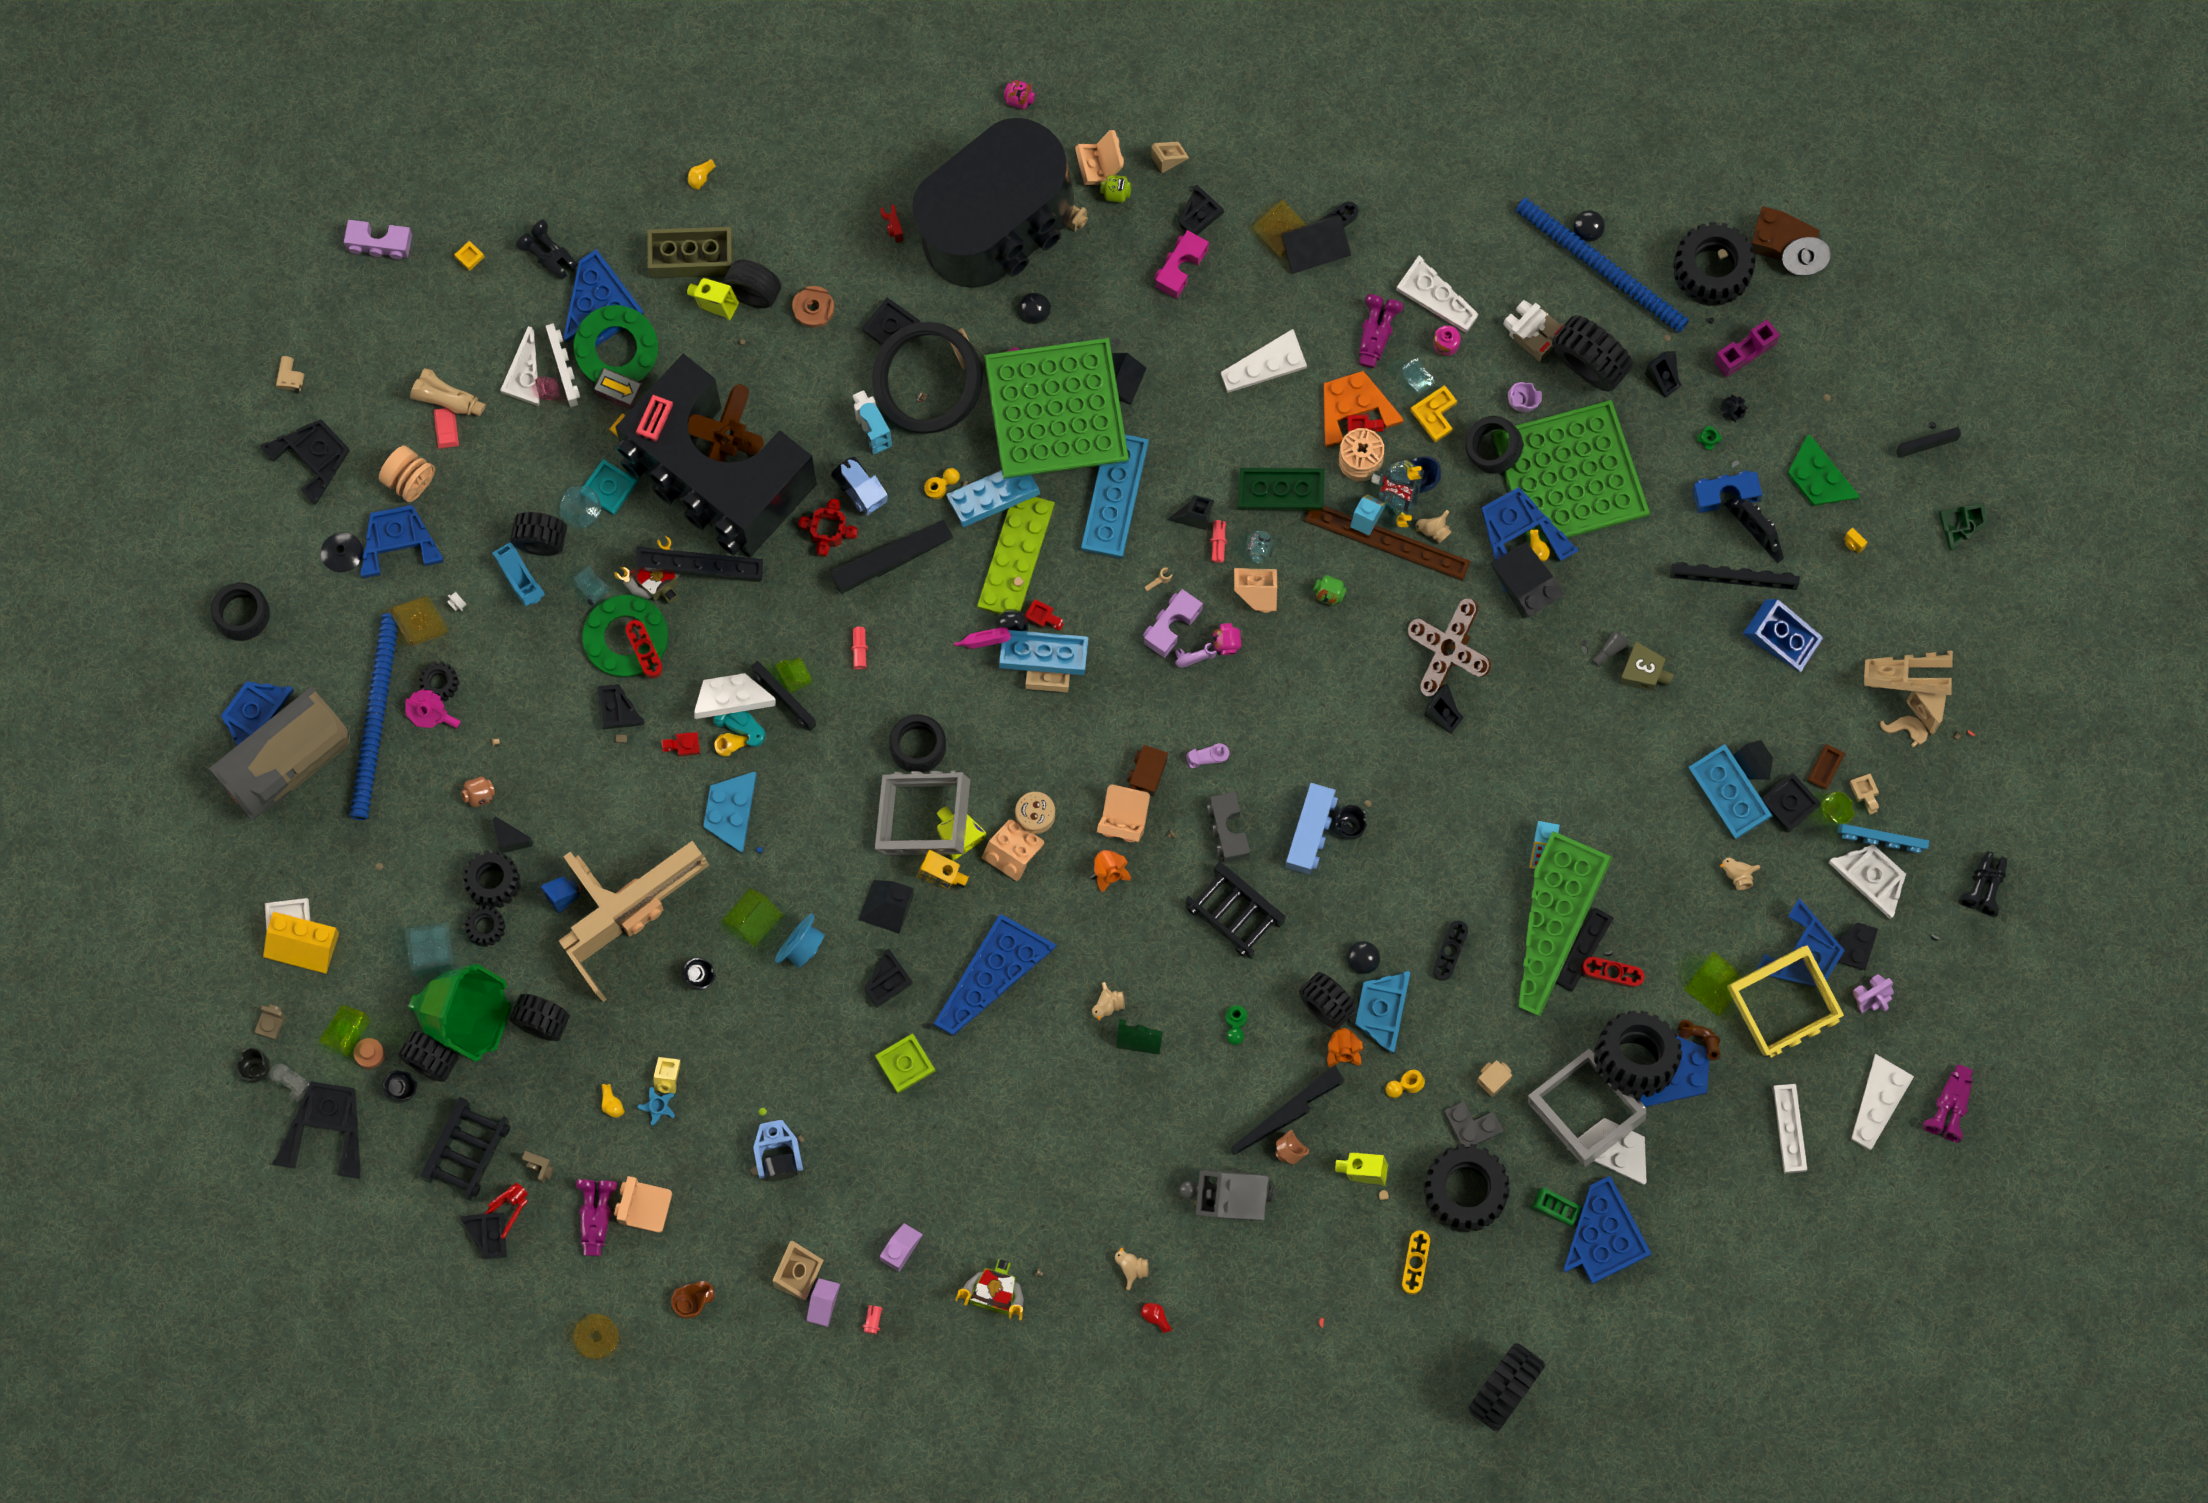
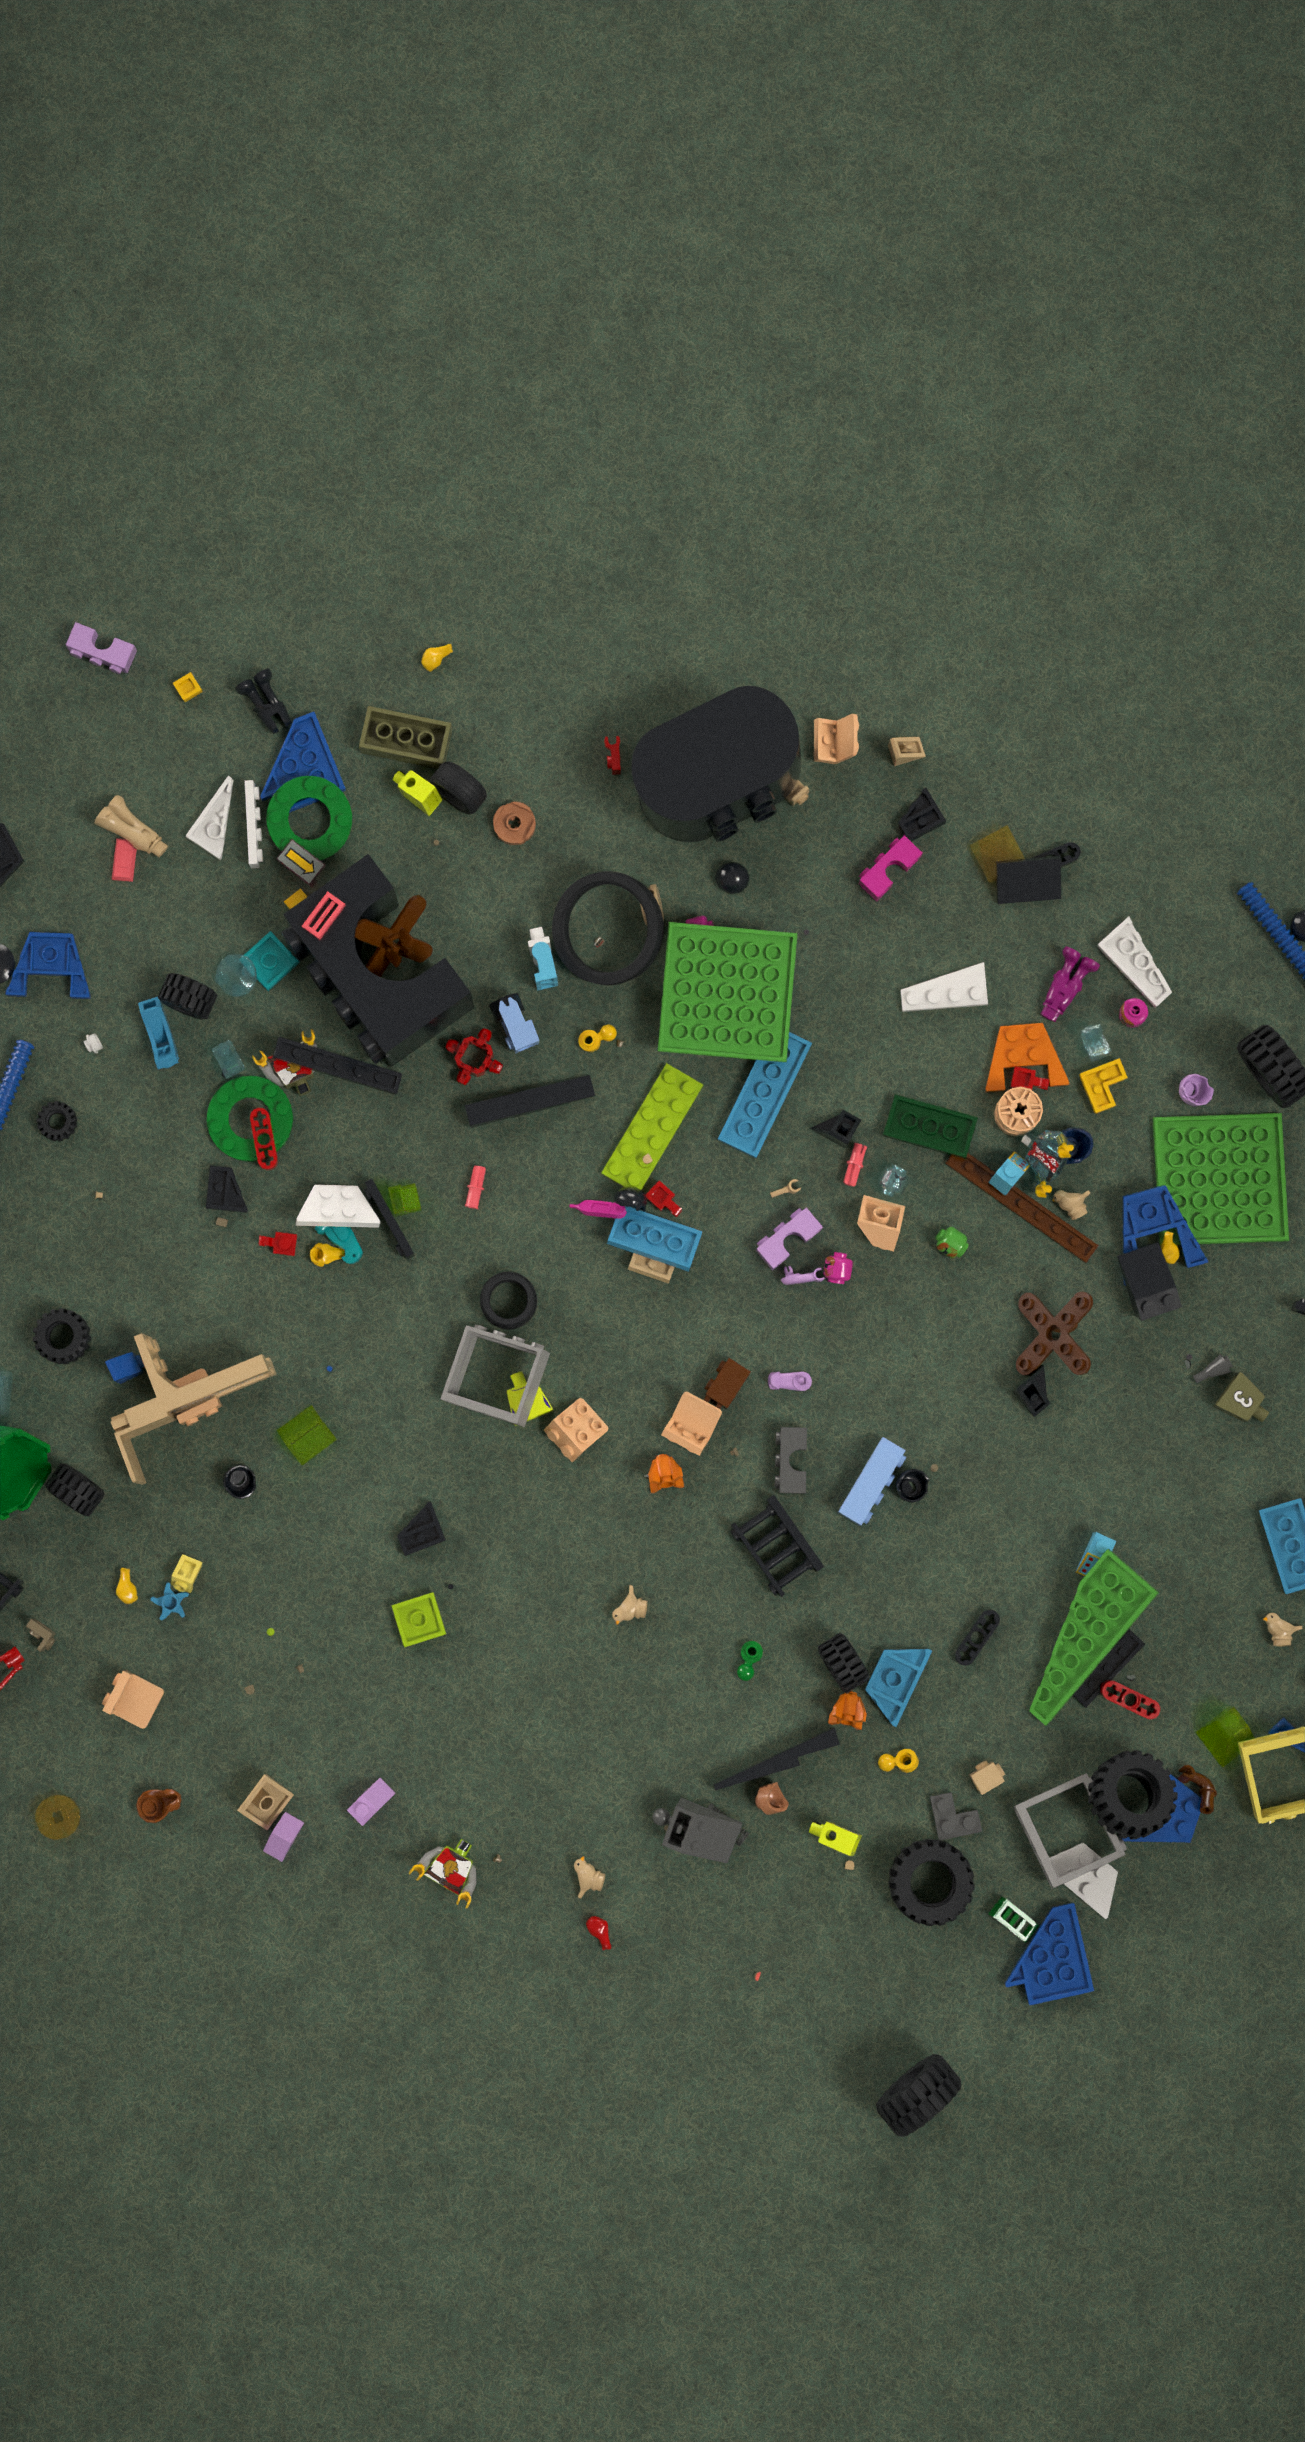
camera: 10 degrees right, 10 degrees up
light nougat wheel [378,445,435,502] -> none
clear yellow plate [390,596,448,646] -> none
dark pink piece [405,689,461,729] -> none
nougat head [461,776,495,808] -> none
black tyre [465,905,506,947] -> none
black slope [493,816,533,853] -> none
clear pink plate [535,376,561,400] -> none
magenta piece [576,1180,617,1256] -> none
dark azure wing [703,772,757,853] -> none
light blue piece [753,1120,803,1181] -> none
dark azure piece [775,913,825,968] -> none
black slope [859,880,914,934] -> none
black plate [862,297,920,345] -> none
coral pin [862,1305,883,1335] -> none
yellow torso [916,850,969,890] -> none
blue wing [934,914,1057,1036] -> none
dark azure plate [946,470,1040,527] -> none
dark pink head [1004,80,1036,110] -> none
tan head [1015,792,1055,834] -> none
lime head [1100,175,1131,203] -> none
black slope [1112,353,1147,405] -> none
dark green slope [1116,1019,1163,1055] -> none
black hair [1346,941,1380,974] -> none
yellow beam [1402,1230,1430,1295] -> none
black tyre [1465,416,1523,474] -> none
hips [1503,300,1564,362] -> none
white plate [1773,1084,1807,1174] -> none

